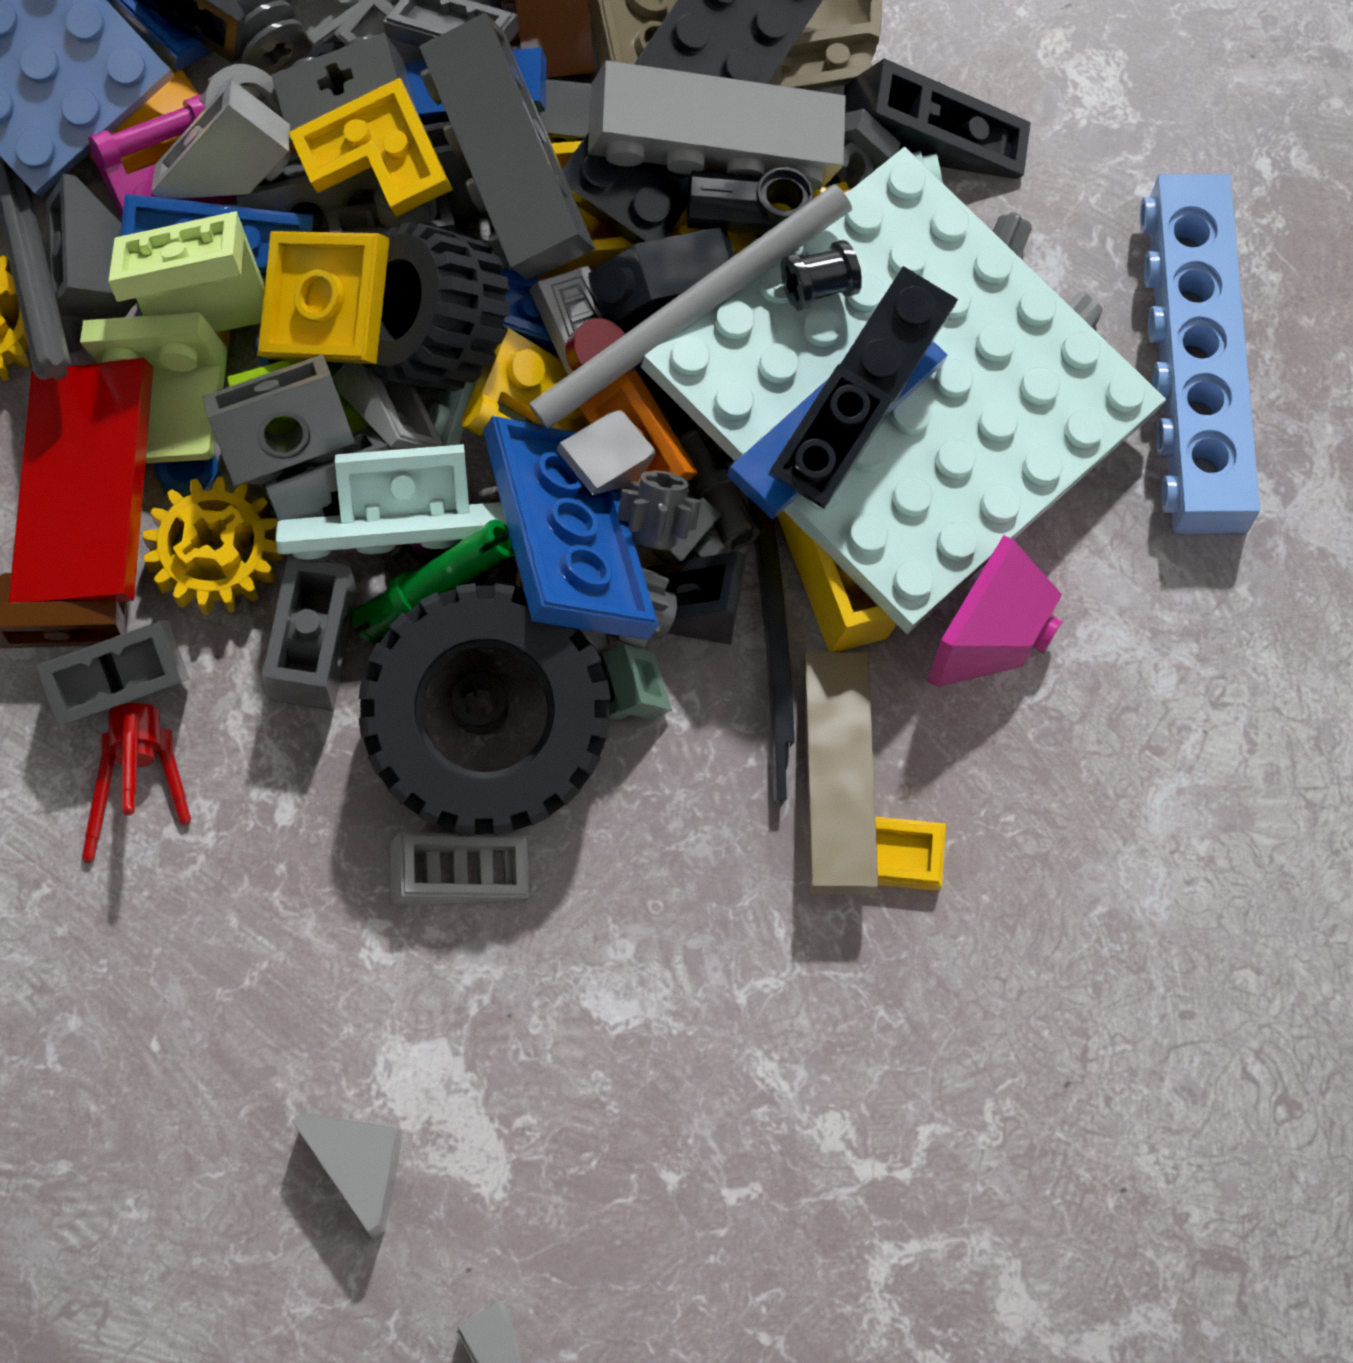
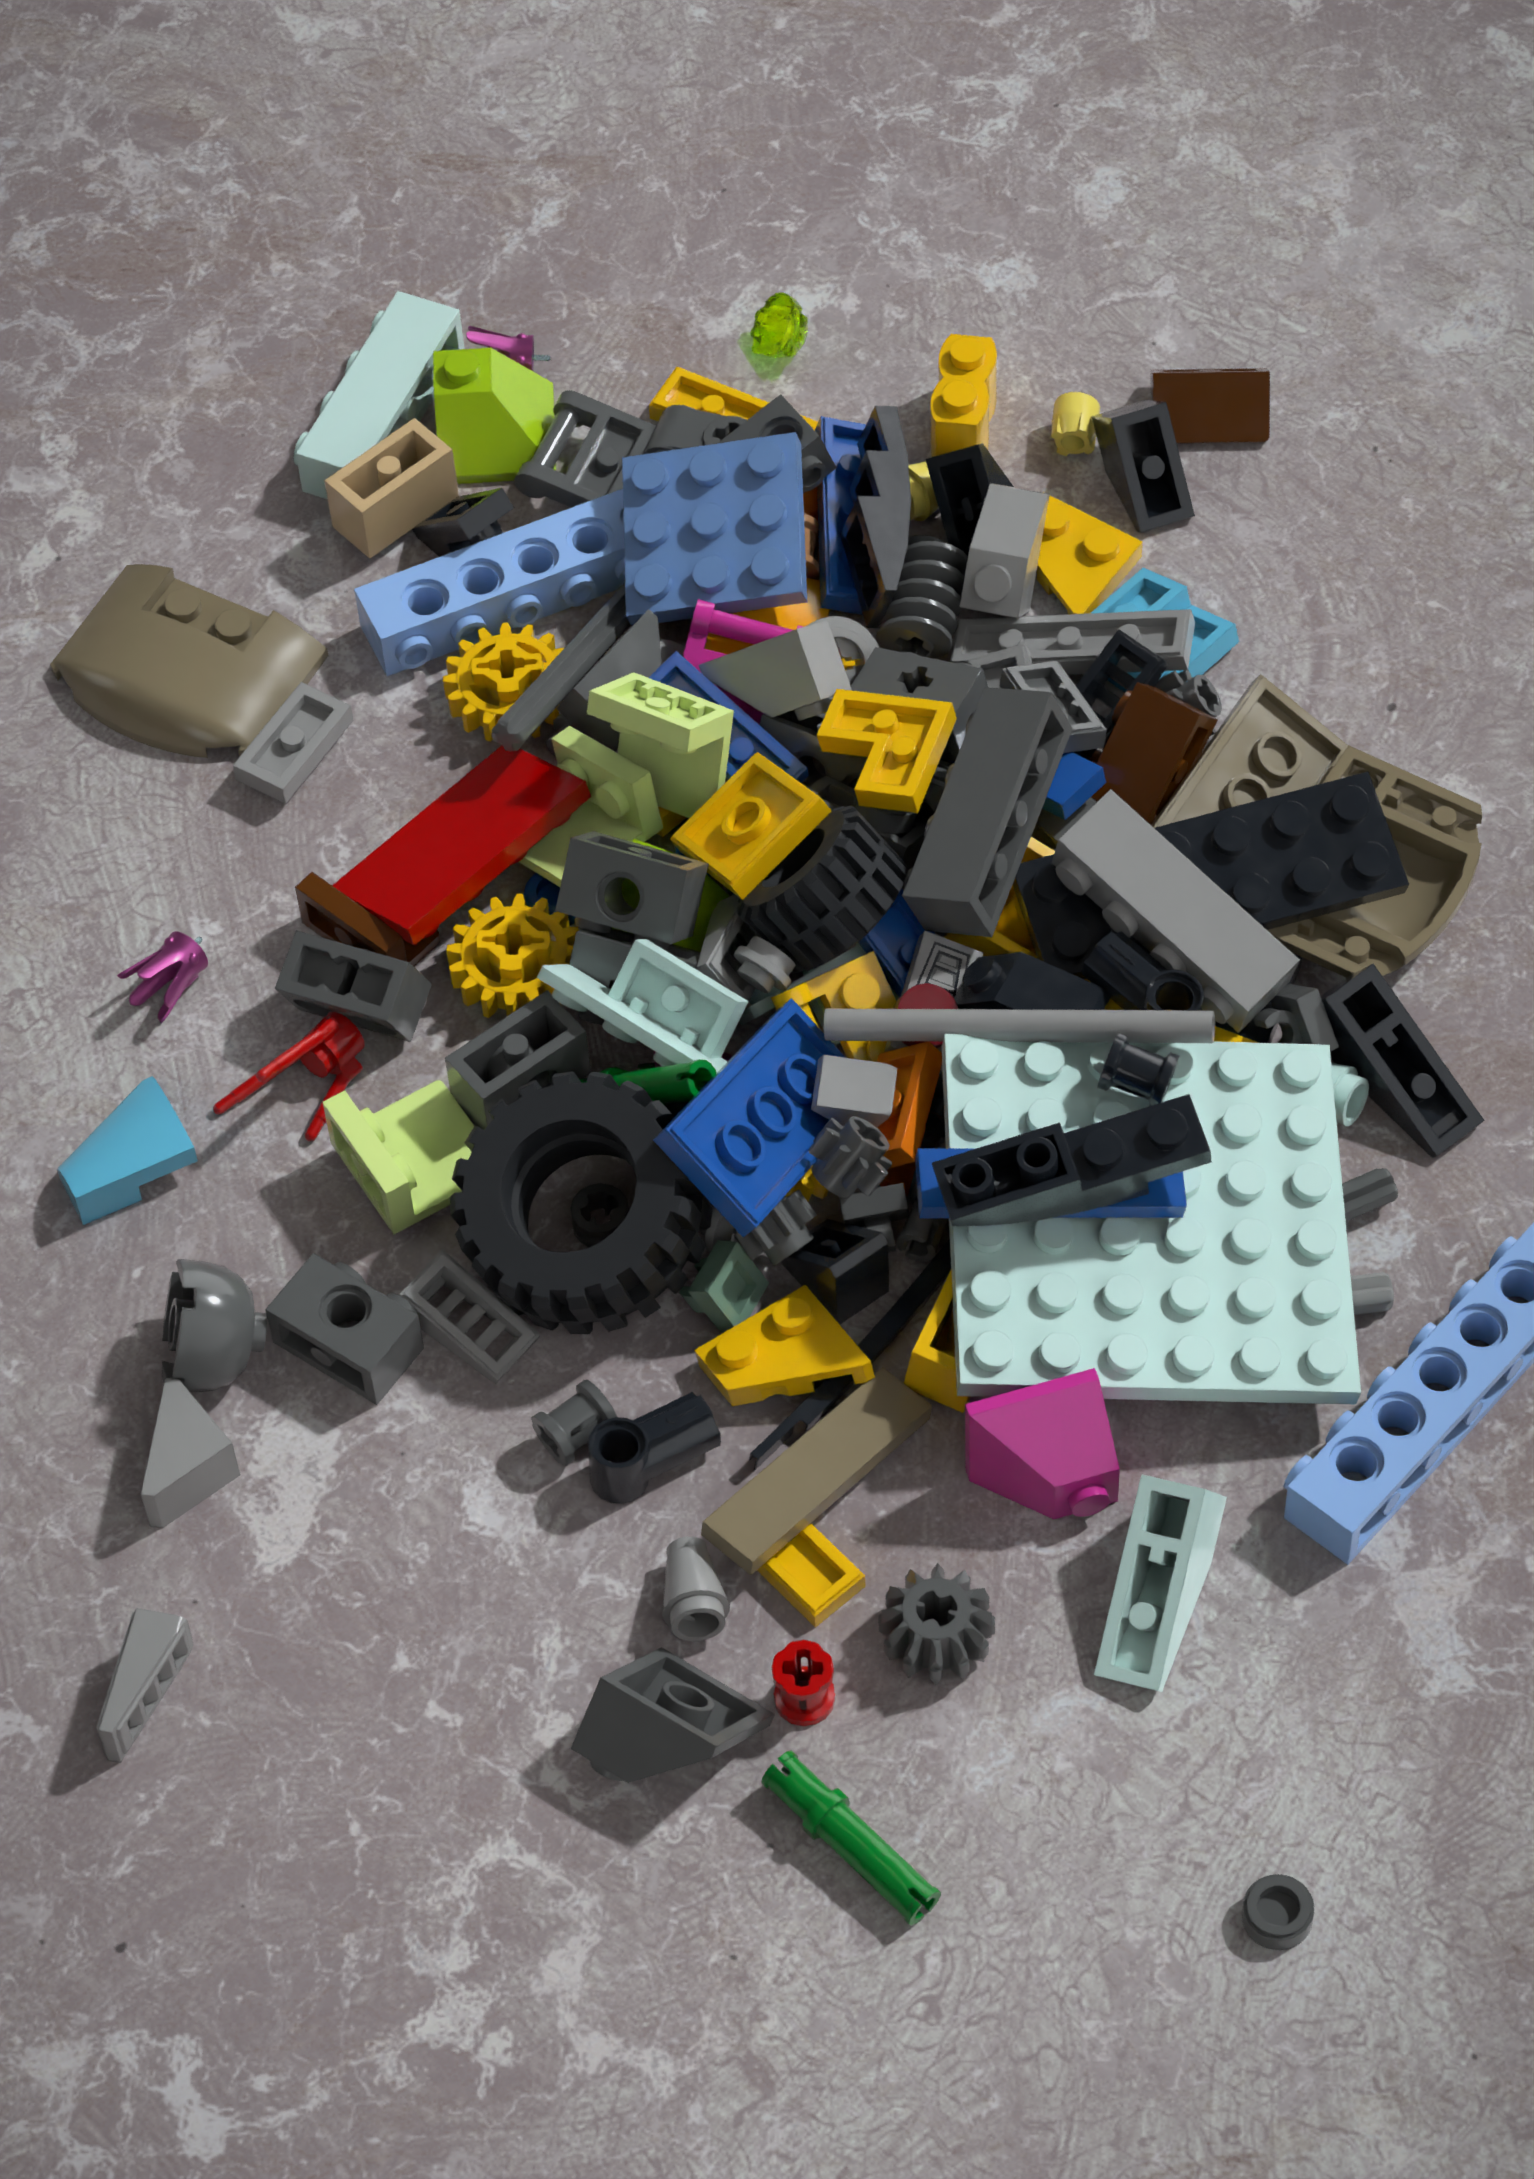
camera: 50 degrees right, 15 degrees down
none -> medium azure slope [57,1076,198,1225]
none -> dark grey cylinder [162,1259,267,1393]
none -> dark grey brick [265,1253,424,1405]
none -> yellowish green bracket [323,1080,474,1234]
none -> dark grey bush [531,1379,617,1466]
none -> dark grey slope [571,1647,775,1783]
none -> black piece [588,1392,721,1504]
none -> light grey cone [662,1536,730,1641]
none -> yellow wing [694,1285,875,1407]
none -> light grey plate [734,936,795,994]
none -> green pin [761,1750,941,1926]
none -> red bush [771,1640,835,1727]
none -> dark grey gear [878,1563,995,1685]
none -> light aqua slope [1094,1474,1227,1692]

